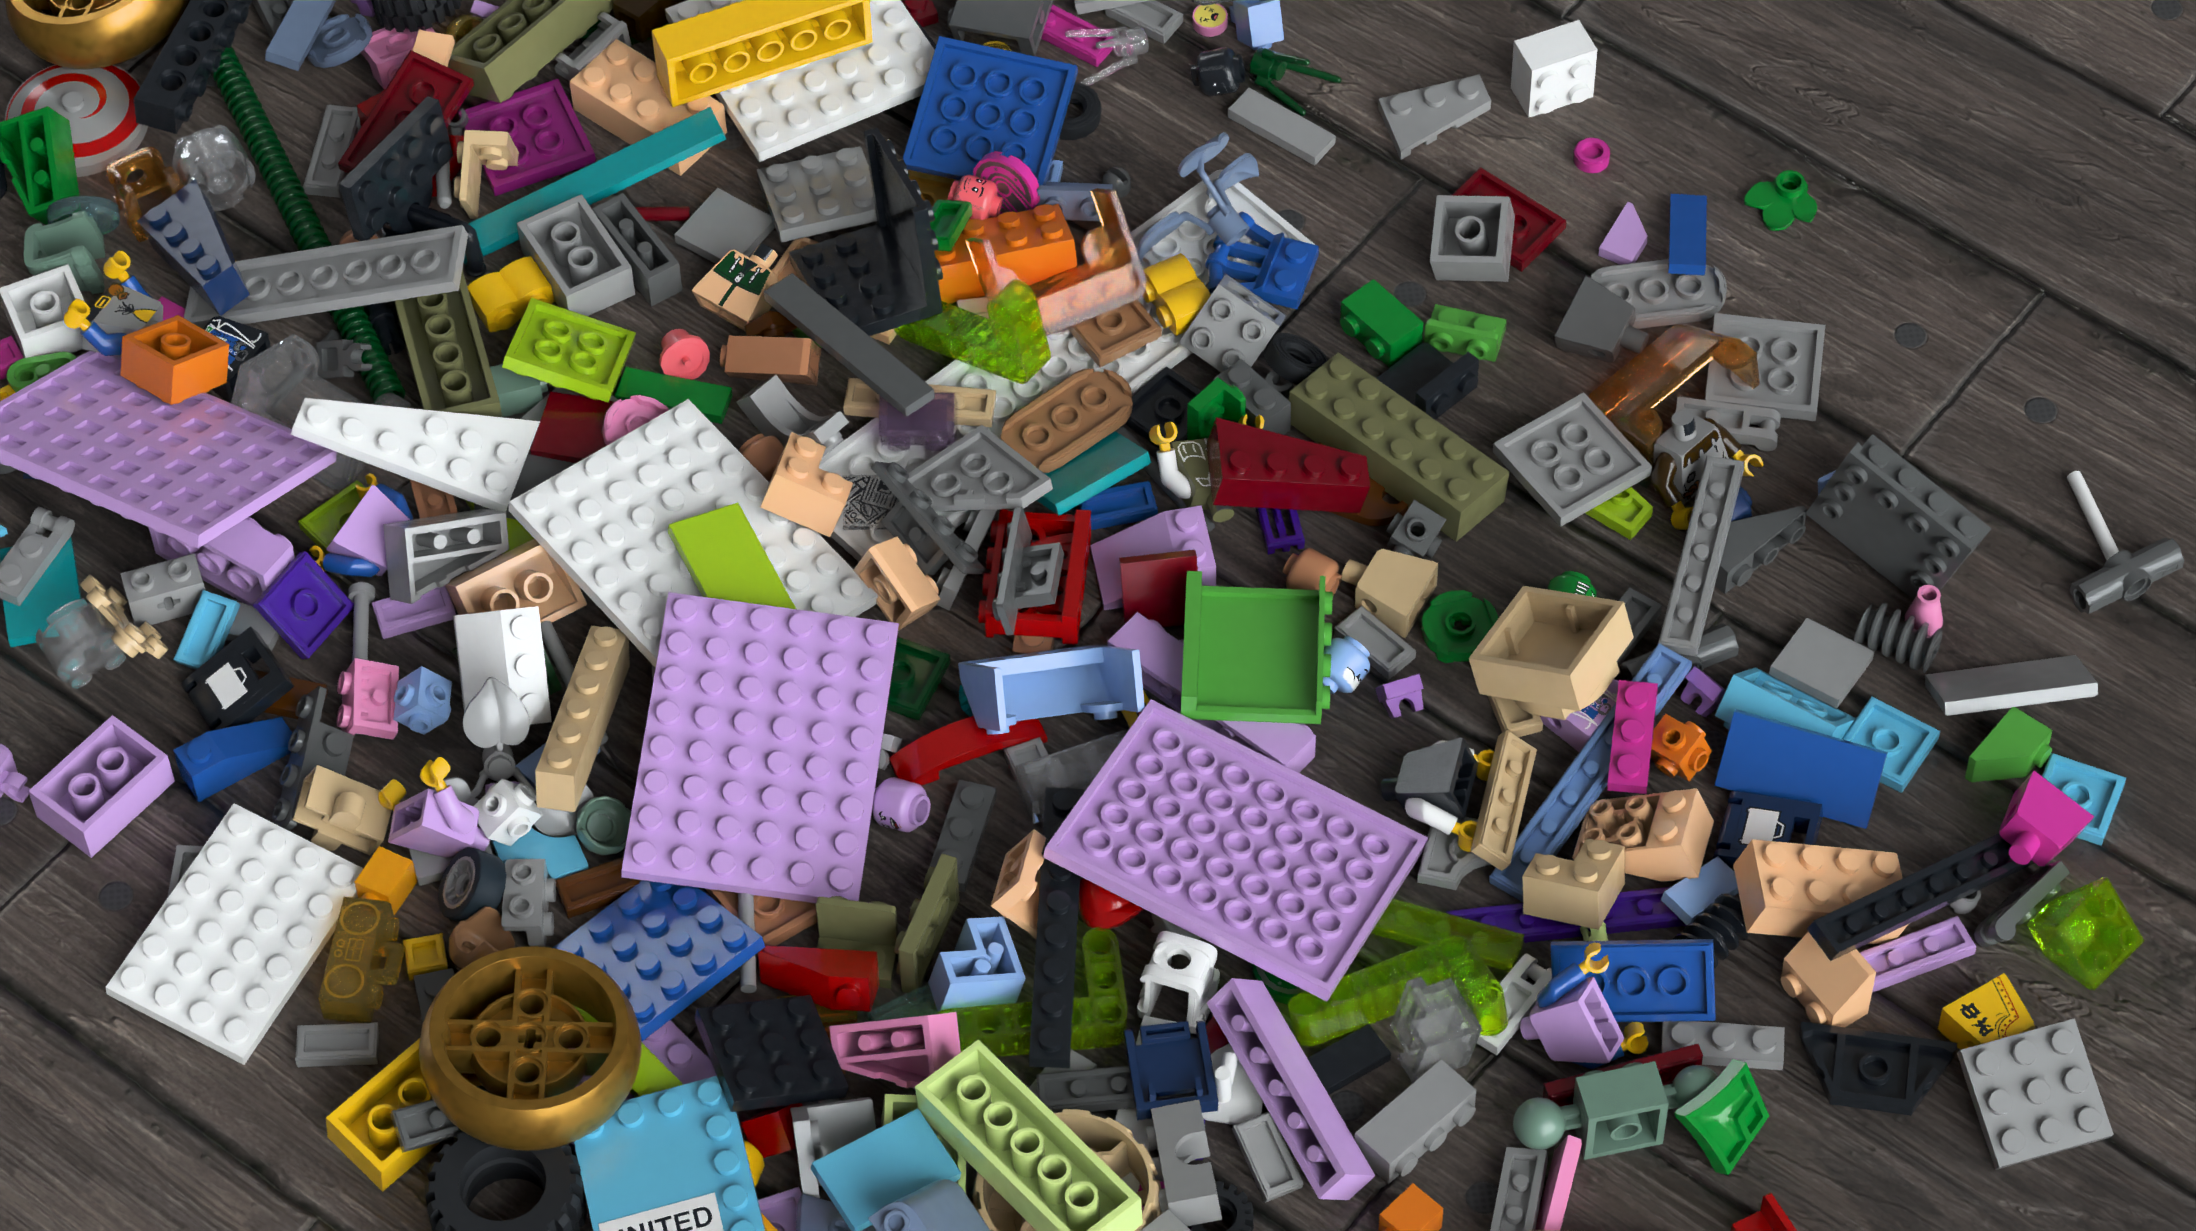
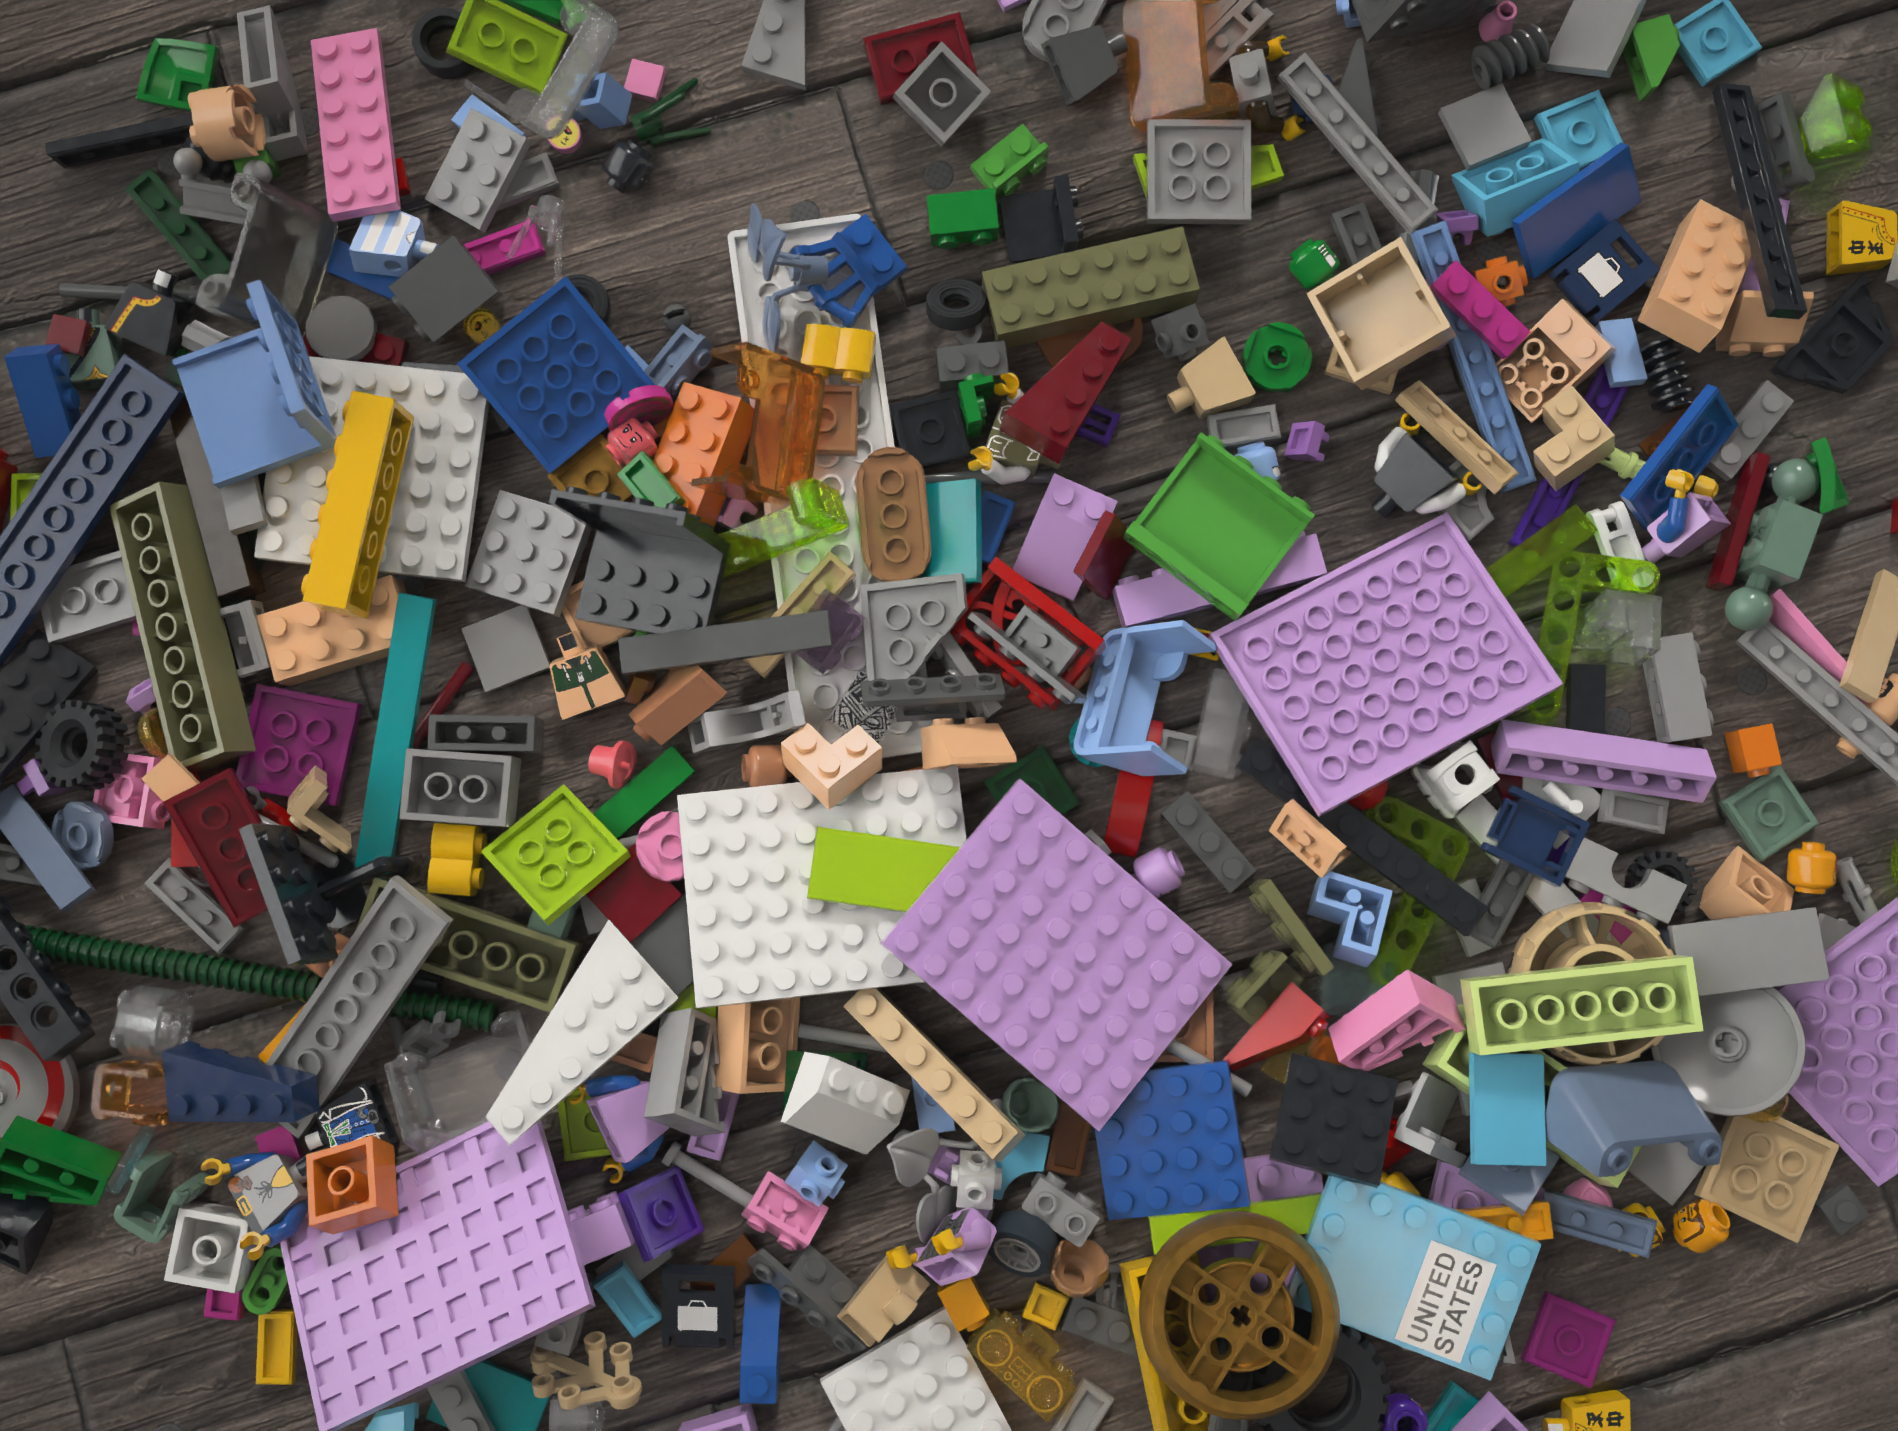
camera: 55 degrees left, 30 degrees up
light grey bracket [1180,274,1286,372] -> none
light grey tile [1228,88,1336,166] -> none
nougat head [1283,548,1342,596] -> none
dark pink torso [1999,771,2094,867] -> none
none -> bright pink tile [624,59,667,103]

